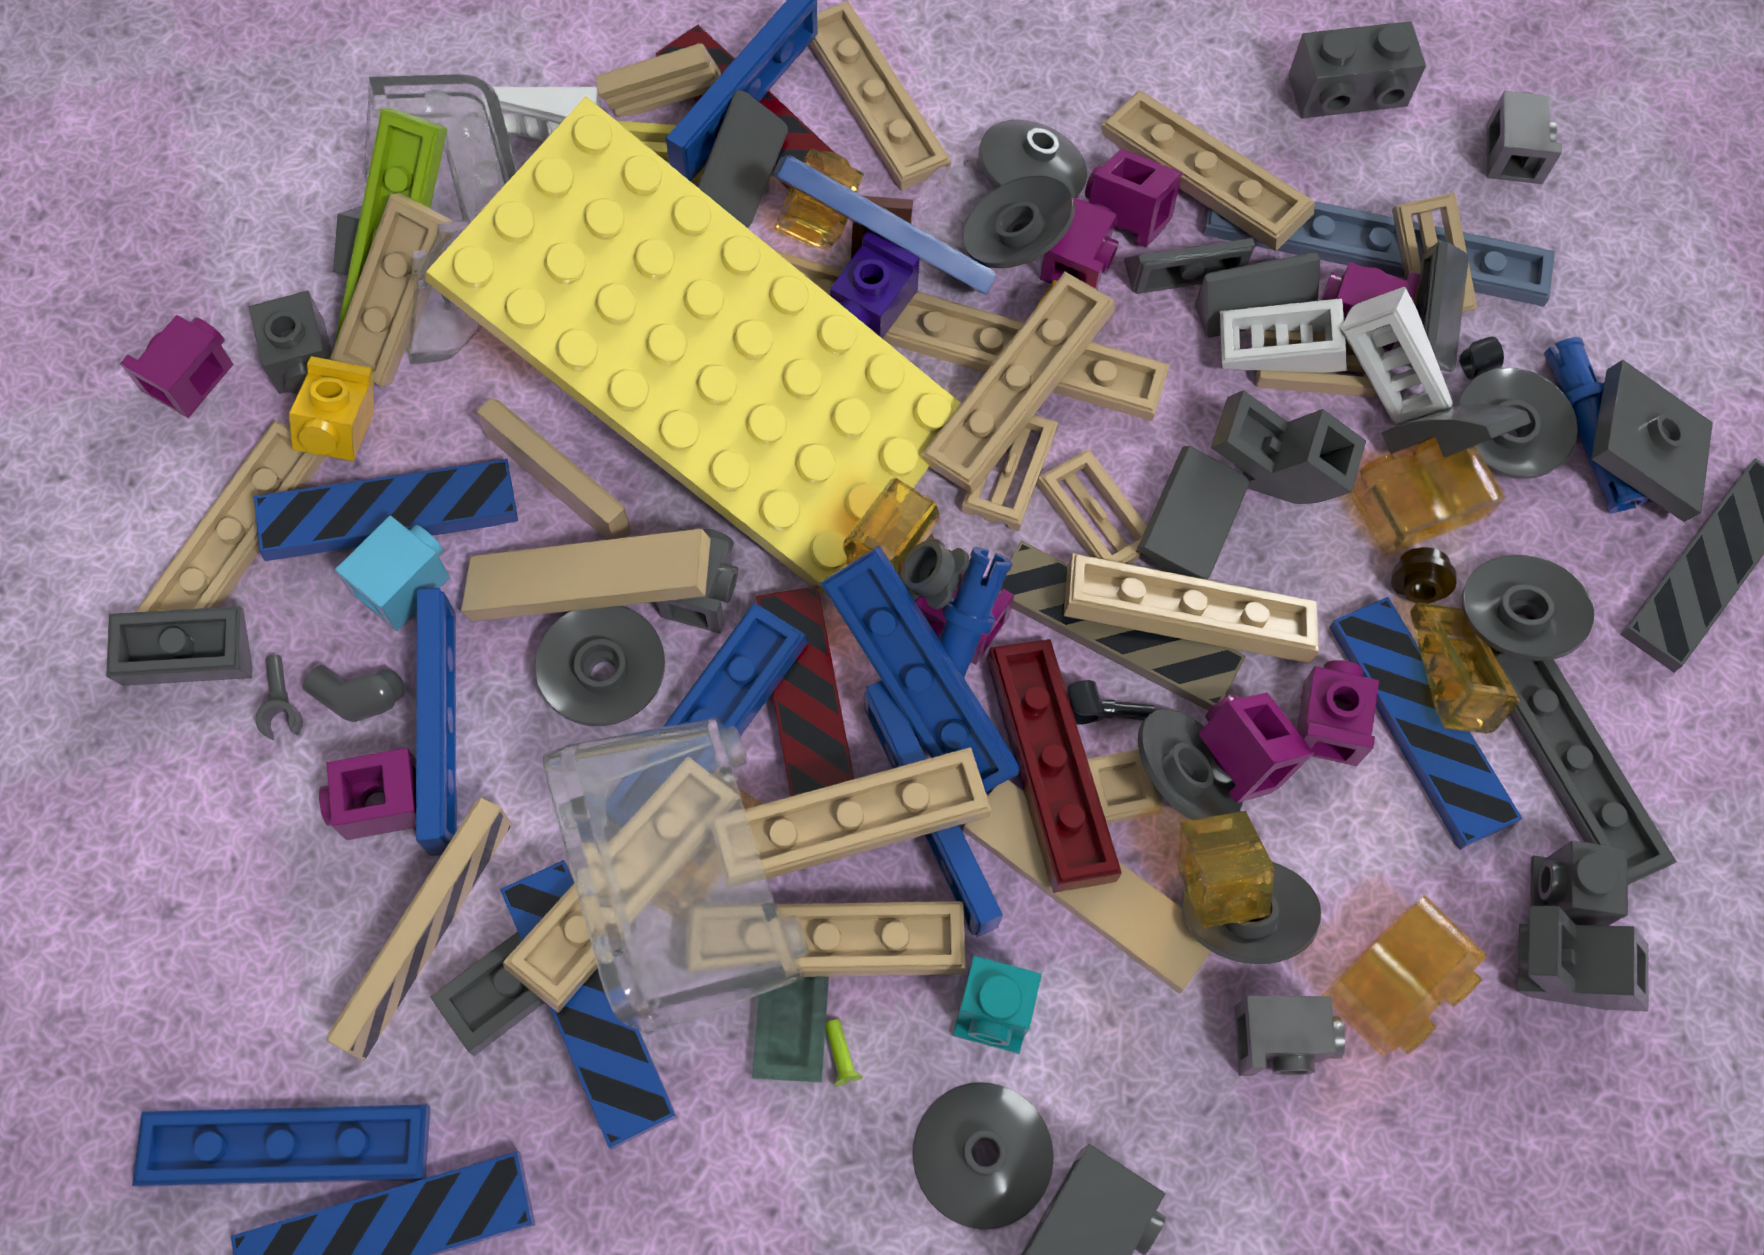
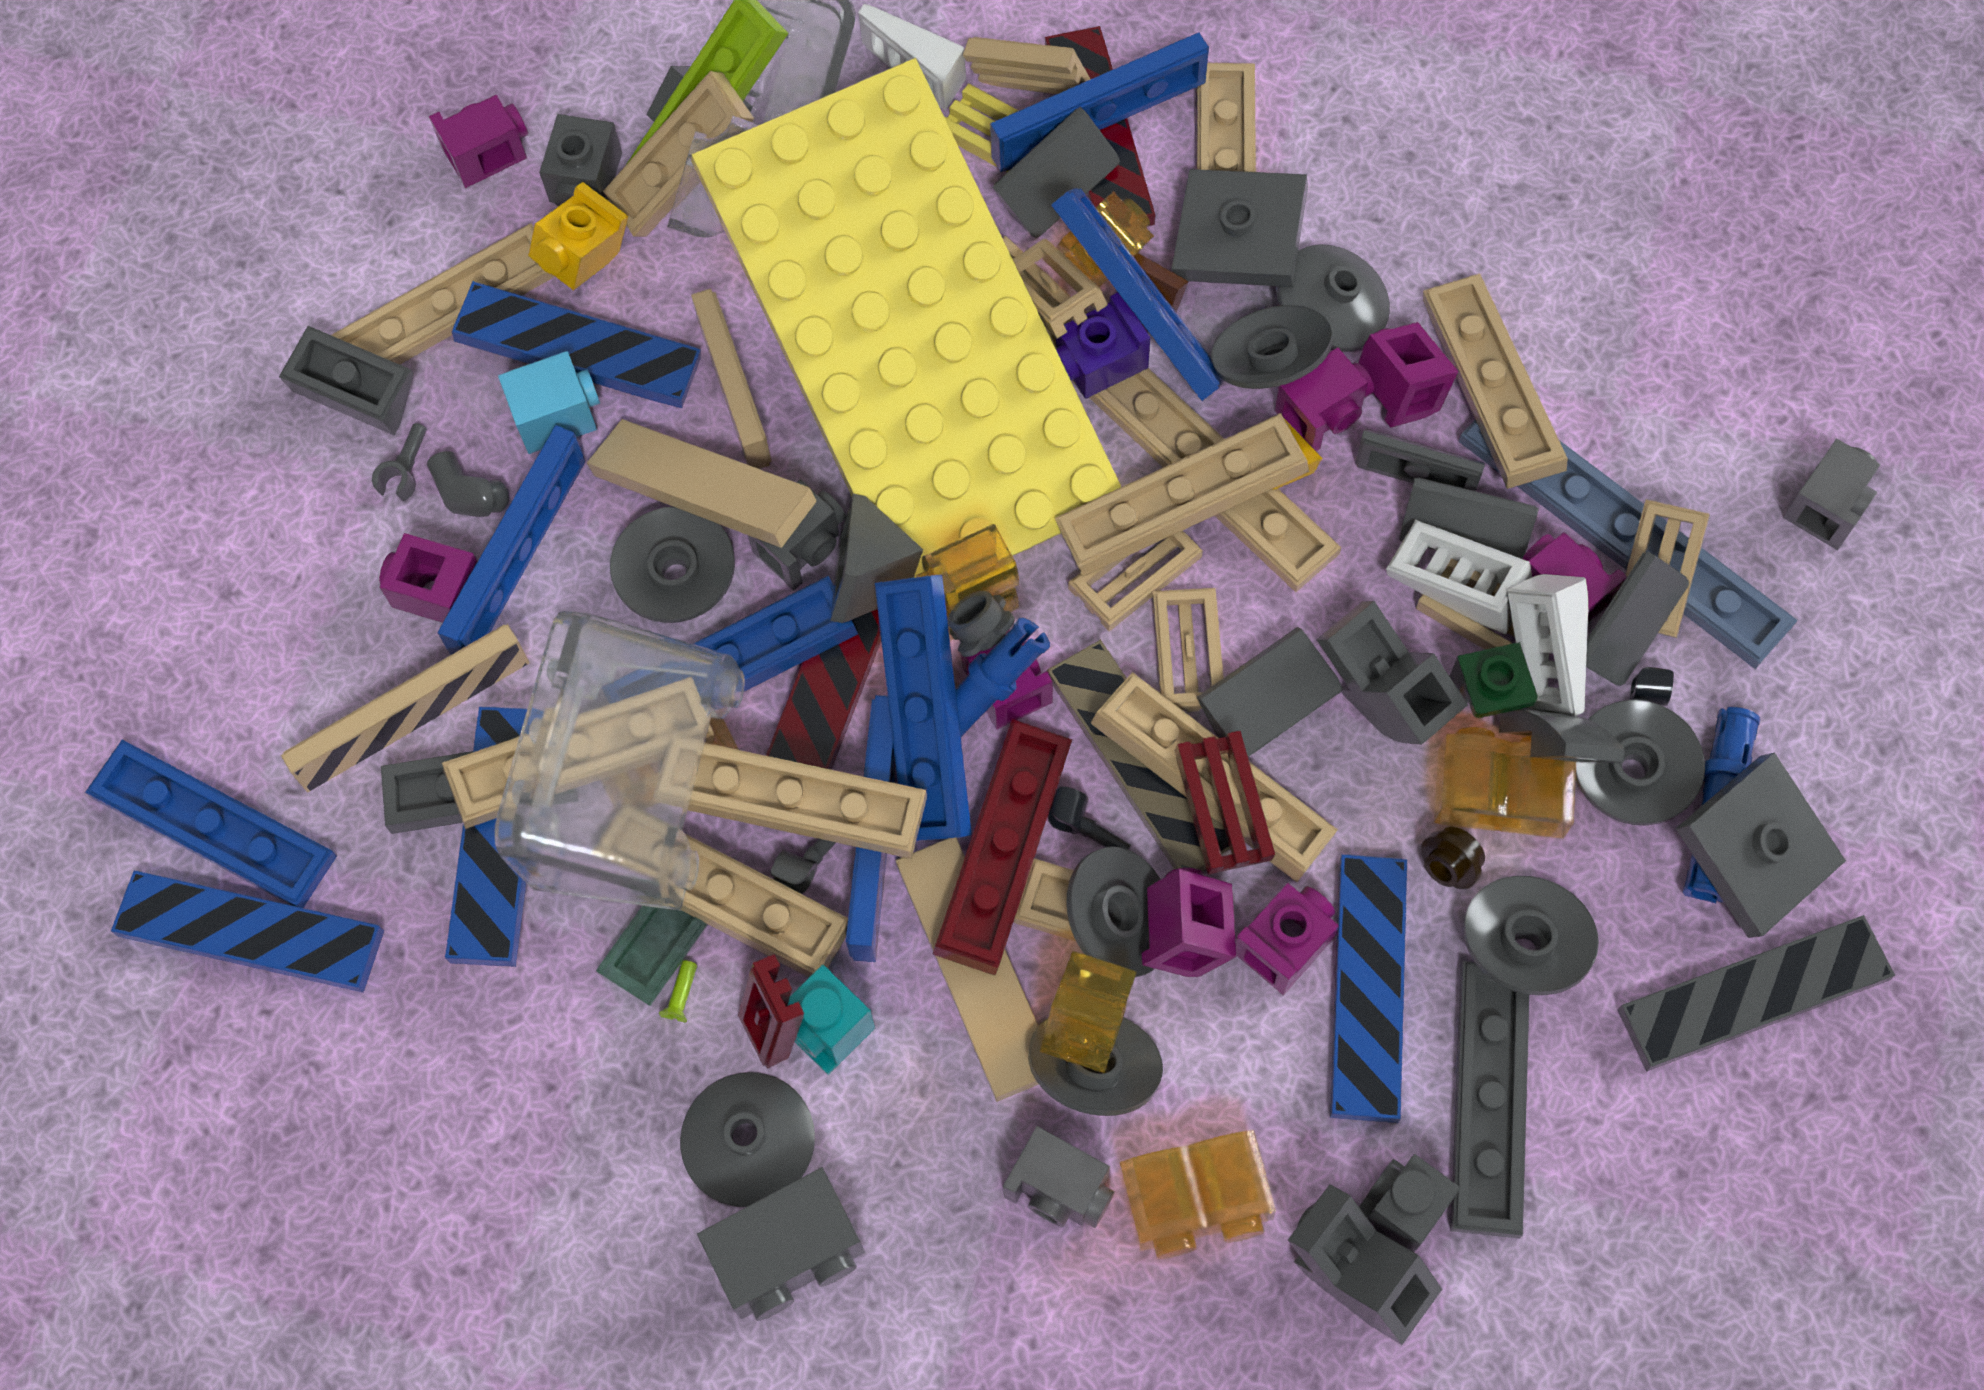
camera: 35 degrees right, 0 degrees up
dark grey brick [1288,21,1426,119] -> none
clear yellow slope [1410,603,1520,734] -> none
none -> dark red tile [738,954,804,1069]
none -> dark grey hand [771,839,836,894]
none -> dark grey slope [830,493,923,623]
none -> tan tile [1013,239,1108,339]
none -> dark grey plate [1172,169,1308,287]
none -> dark red tile [1174,731,1275,875]
none -> dark green bracket [1449,642,1538,718]

